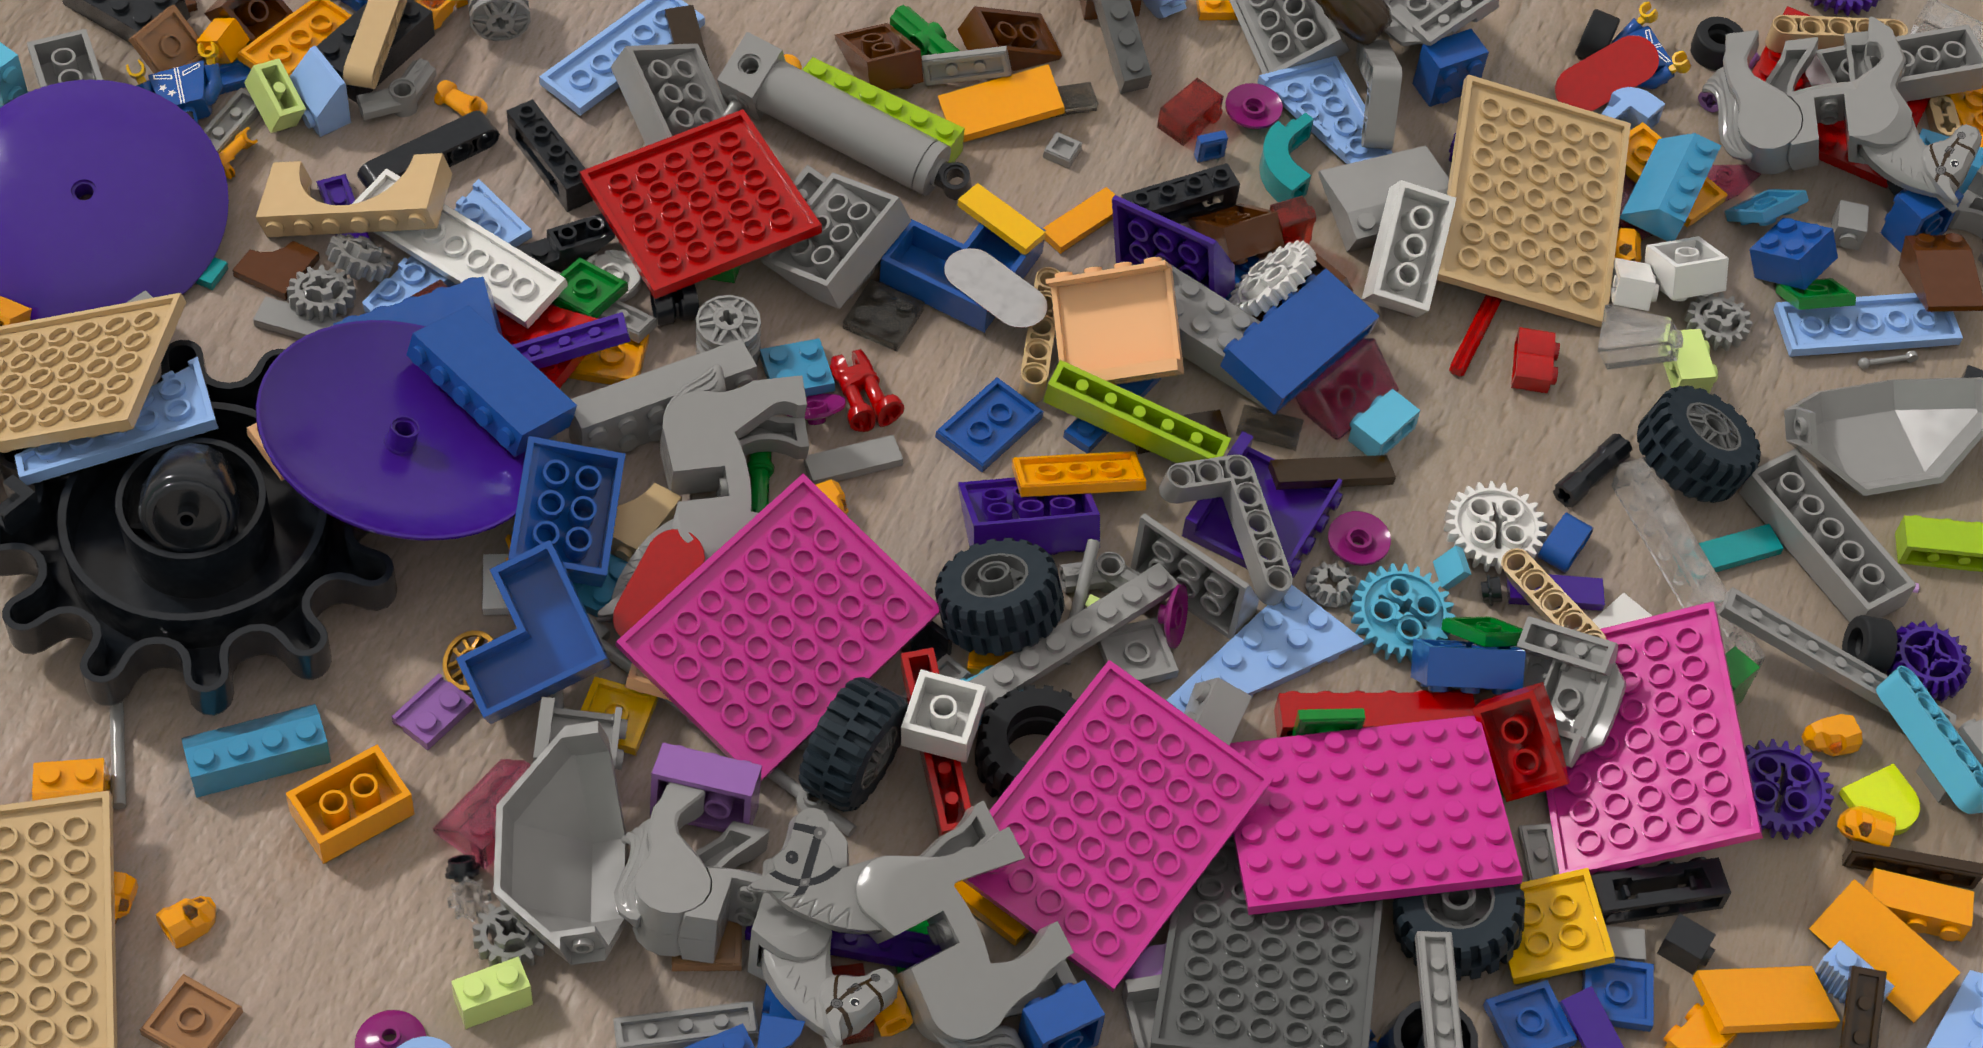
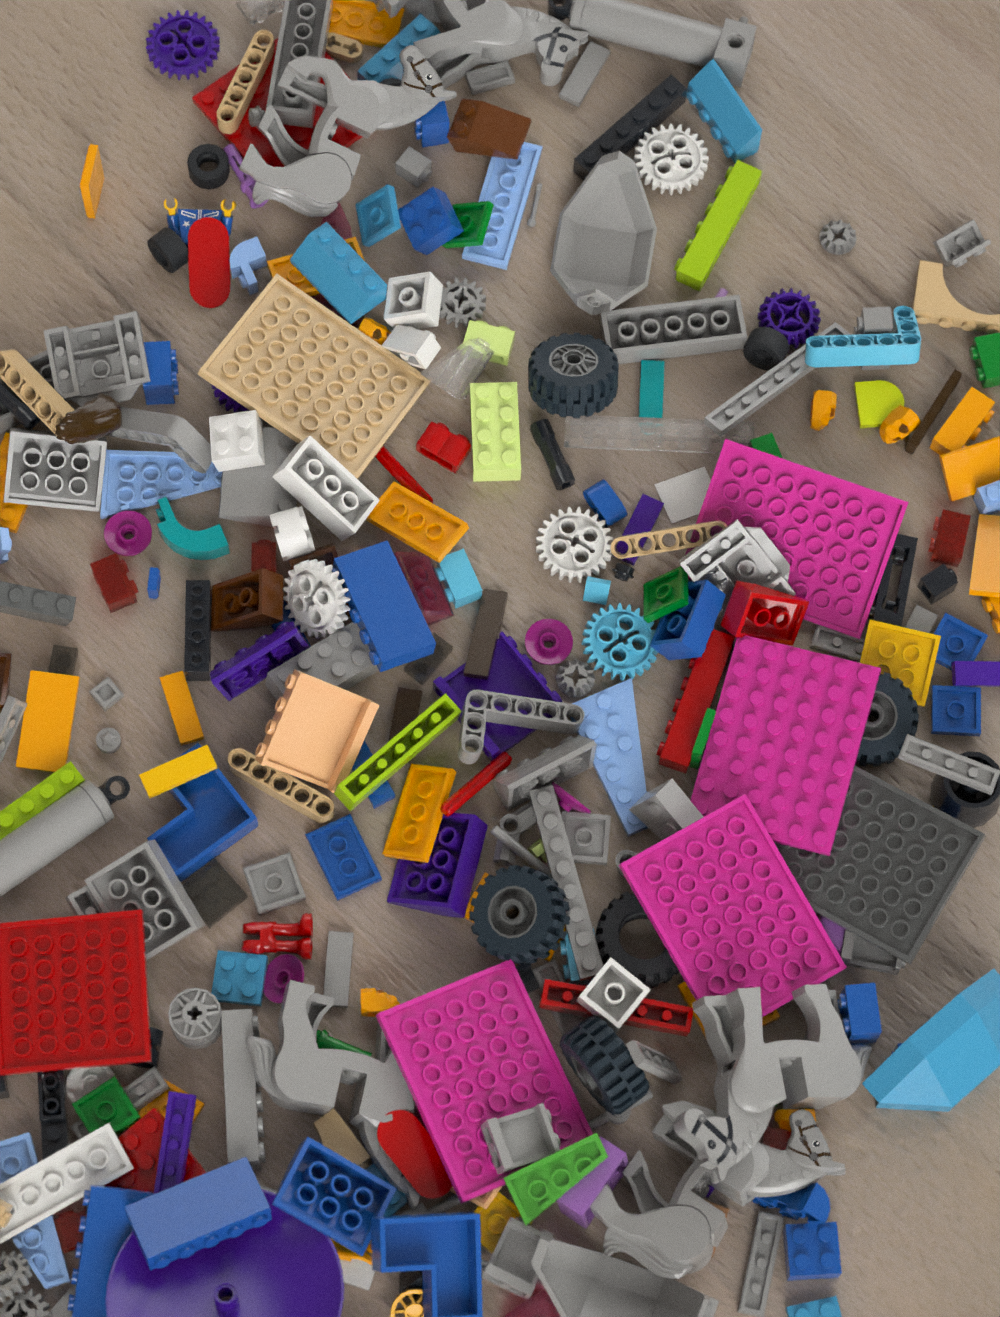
camera: 65 degrees left, 15 degrees up
flat silver sticker [945,248,1047,328] -> none
dark purple gear [1745,739,1834,840] -> none
none -> light grey tile [96,728,121,754]
none -> white brick [209,410,265,472]
none -> light grey tile [243,852,306,916]
none -> white brick [269,506,315,561]
none -> light orange plate [366,482,469,563]
none -> red axle [440,752,512,817]
none -> yellowish green brick [469,382,521,482]
none -> light grey panel [480,1103,561,1174]
none -> bright green wing [504,1133,608,1226]
none -> light grey tile [626,1040,682,1084]
none -> clear red brick [928,509,971,567]

